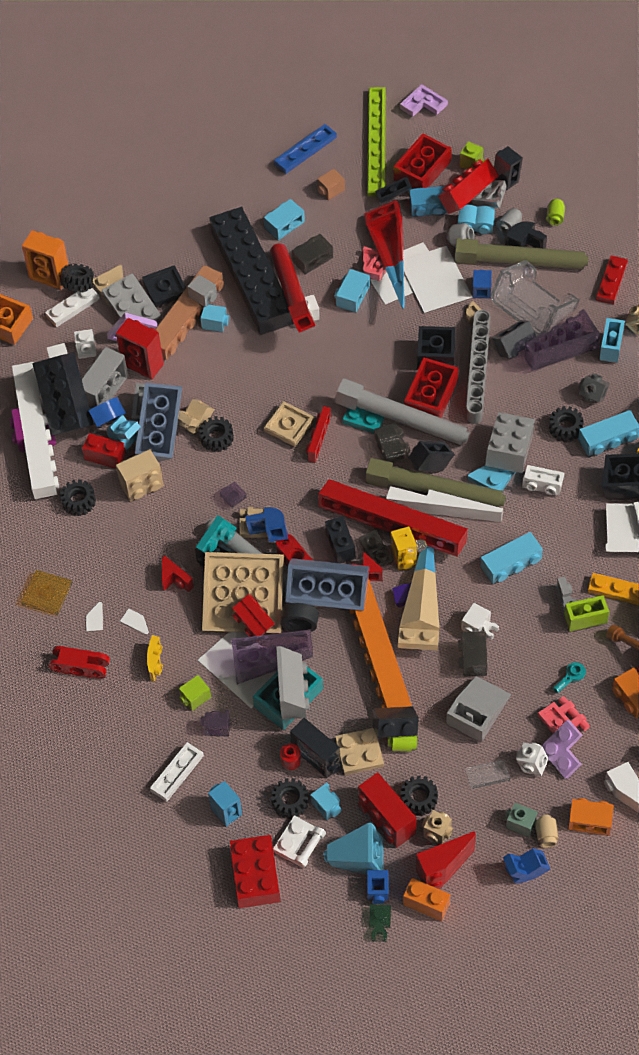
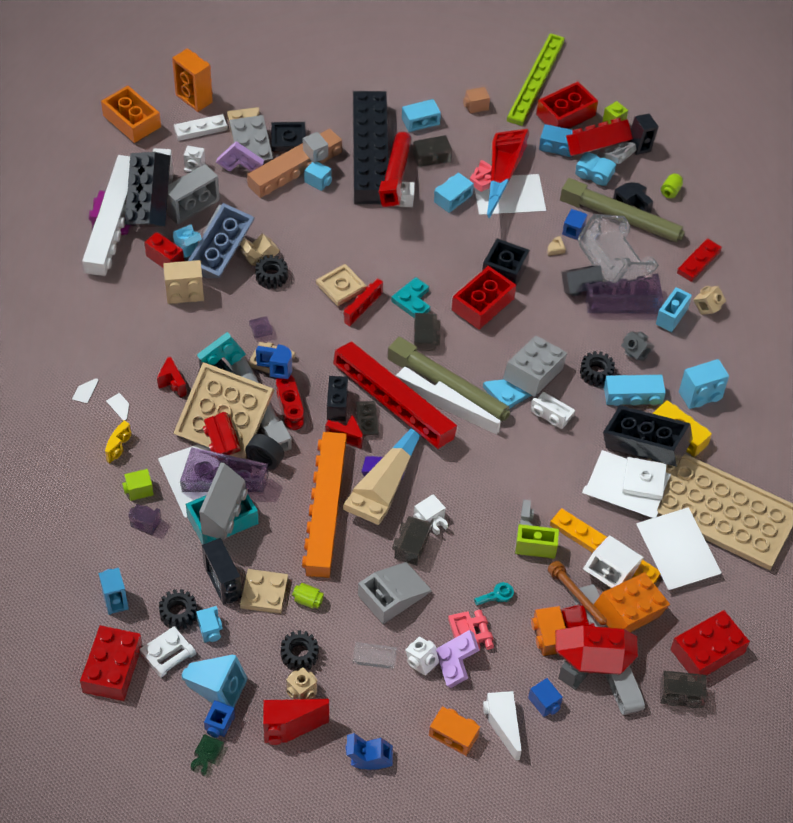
camera: 15 degrees right, 5 degrees down
clear yellow plate [21,570,72,616] -> none
red piece [48,646,110,679] -> none
black tyre [60,479,96,516] -> none
black tyre [61,263,94,292] -> none
blue brick [89,397,126,427] -> none
red brick [116,318,164,380] -> none
white plate [150,742,204,802] -> none
blue plate [274,124,337,174] -> none
red brick [280,743,301,770] -> none
sand blue slope [286,559,369,611] -> none
light grey brick [335,378,470,445] -> none
red brick [358,772,417,848] -> none
black brick [372,706,419,738] -> none
black slope [375,177,412,204] -> none
yellow piece [391,527,427,570] -> none
lavender plate [400,84,448,117] -> none
white sticker [403,246,472,313] -> none
orange brick [403,878,451,922] -> none
black brick [408,441,455,471] -> none
light grey head [447,223,474,247] -> none
light grey beam [466,310,490,424] -> none
medium azure brick [480,532,543,584] -> none
light grey brick [498,208,522,234] -> none
sand green brick [504,803,538,837] -> none
tan brick [535,815,558,848] -> none

